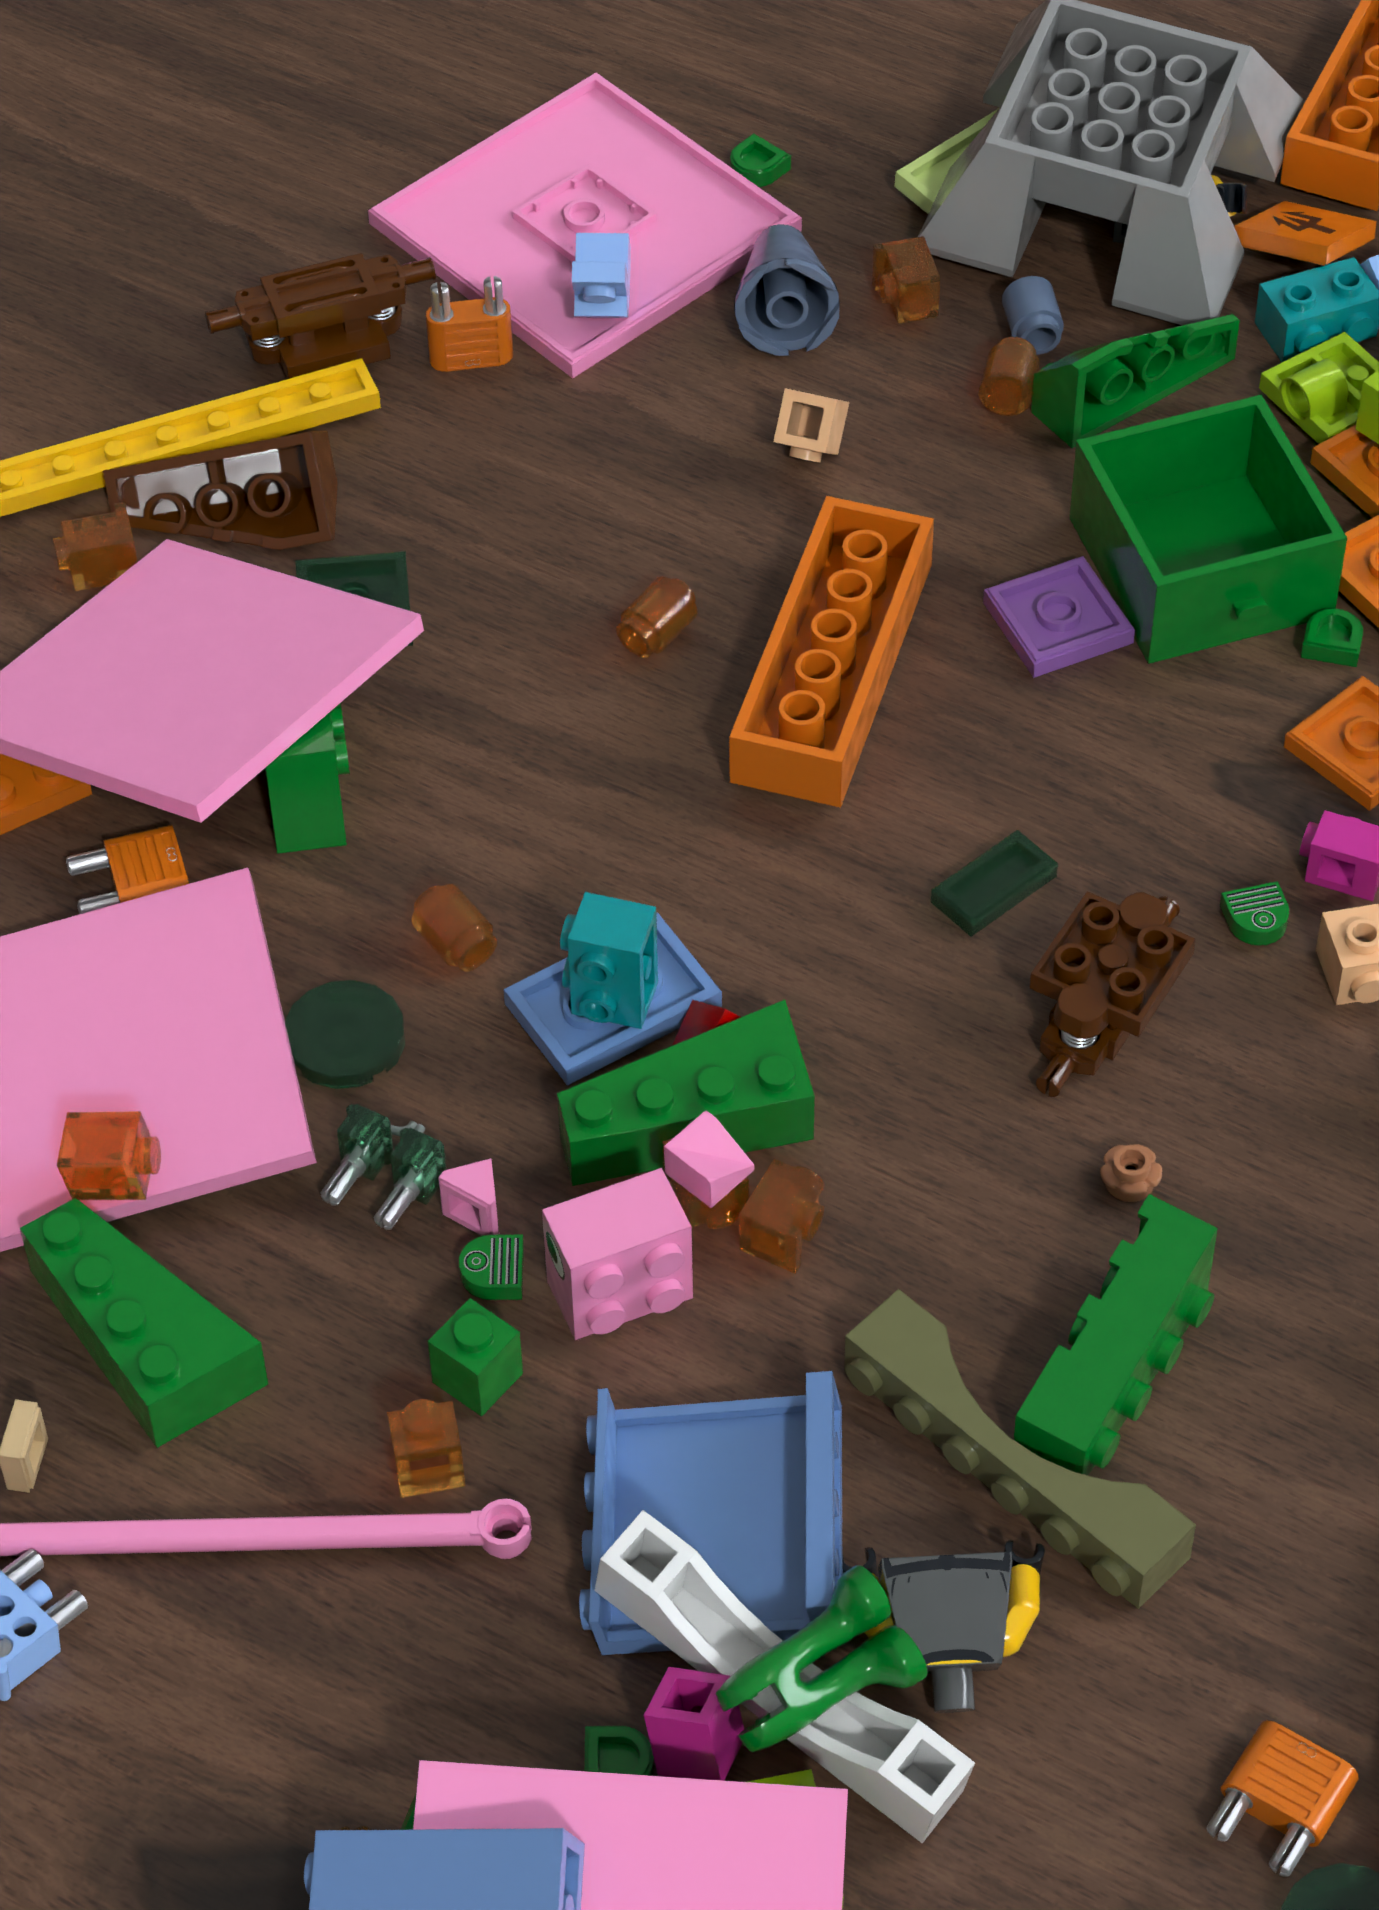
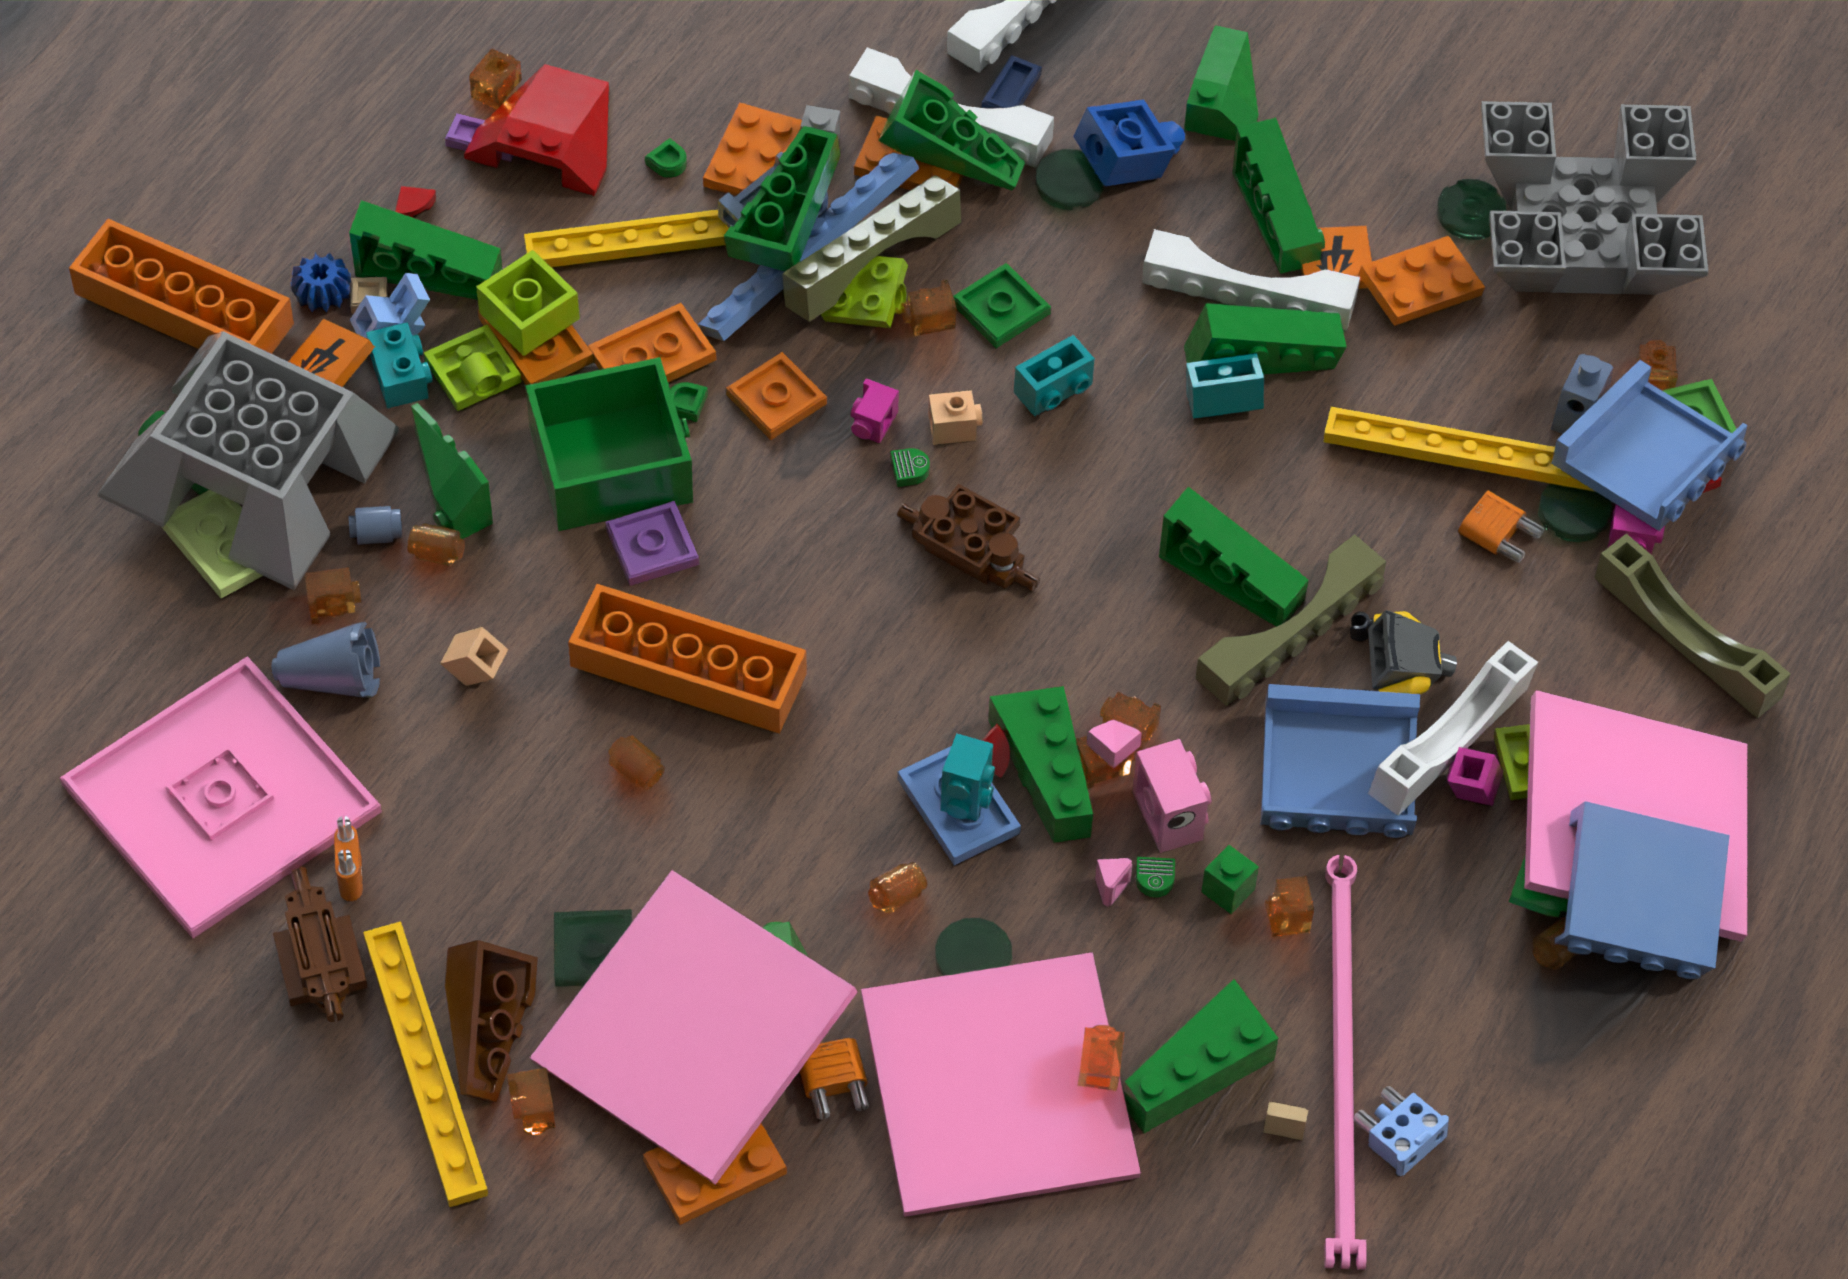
camera: 90 degrees left, 5 degrees up
clear green piece [320,1104,446,1230] -> none
light blue brick [572,233,631,318] -> none
green tile [584,1726,654,1776] -> none
green piece [715,1565,928,1752] -> none
green tile [730,133,791,187] -> none
clear green tile [931,829,1058,937] -> none
nougat plate [1100,1144,1162,1202] -> none

